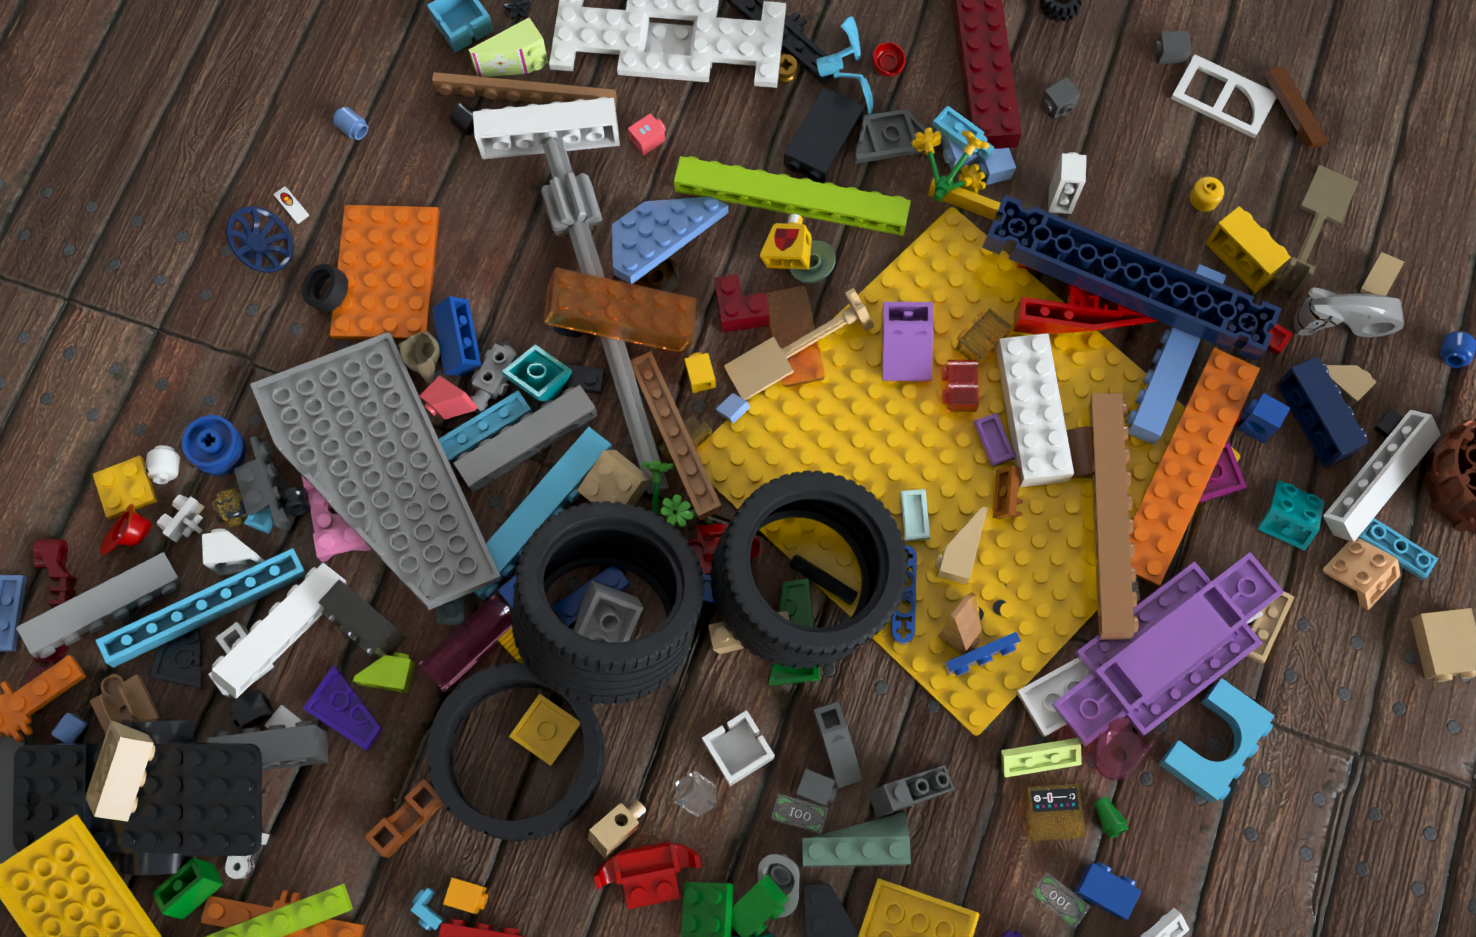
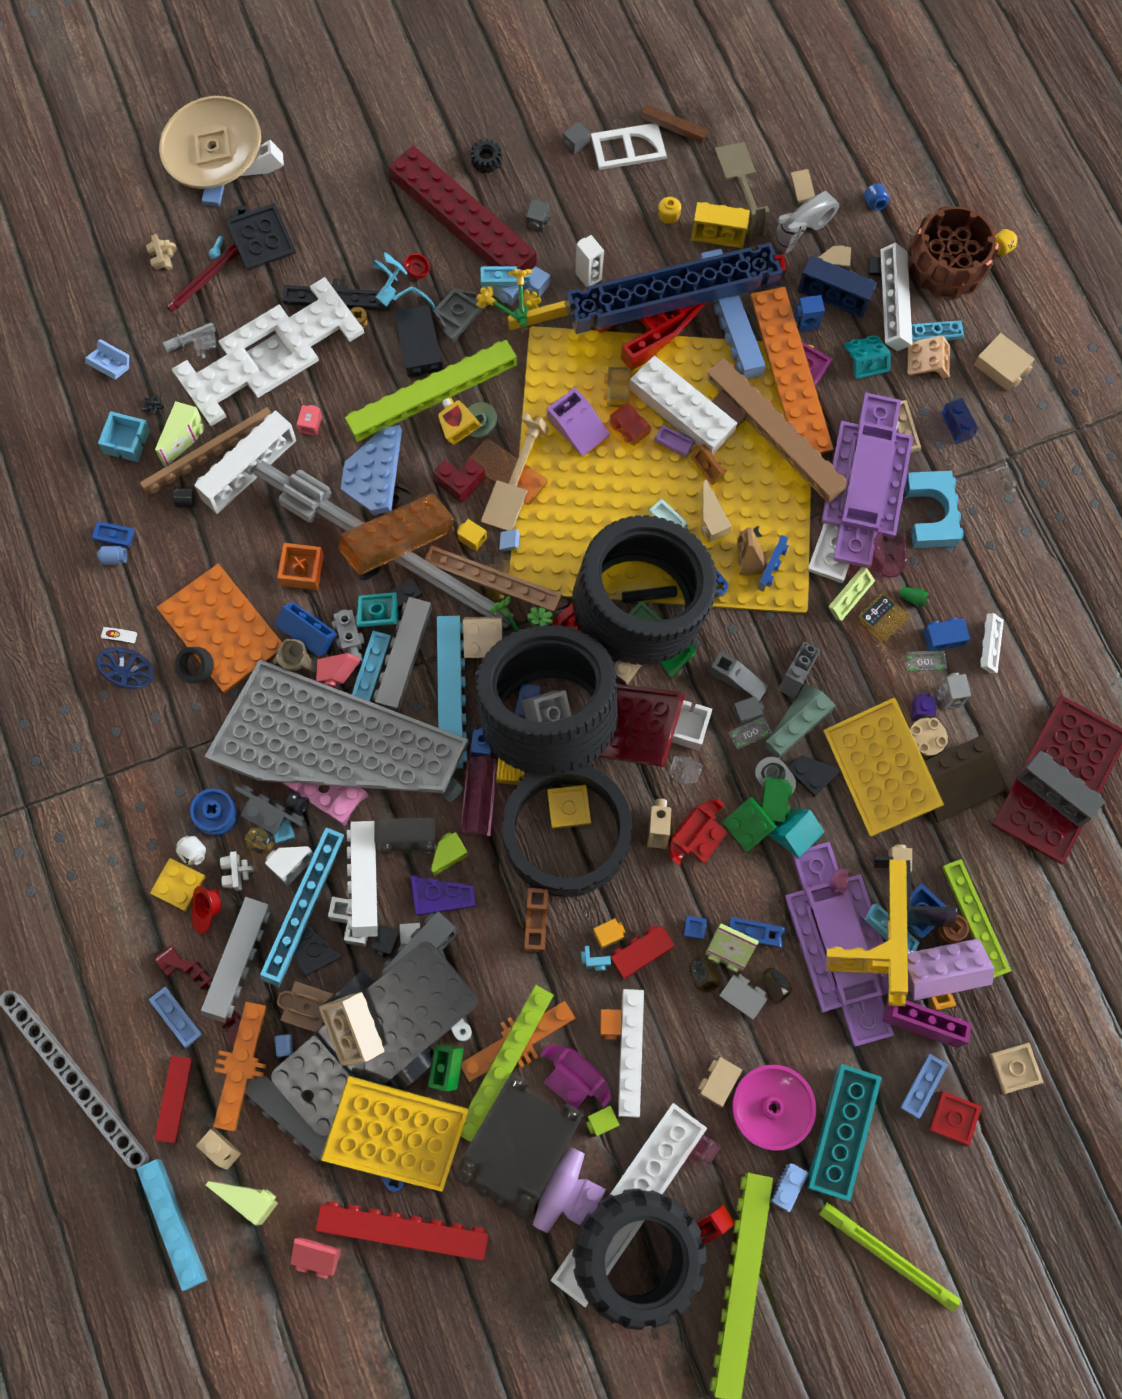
camera: 45 degrees left, 0 degrees up
none -> blue plate [92,521,135,548]
none -> orange brick [277,543,324,590]
none -> dark red plate [598,684,685,767]
none -> clear blue brick [941,398,978,444]

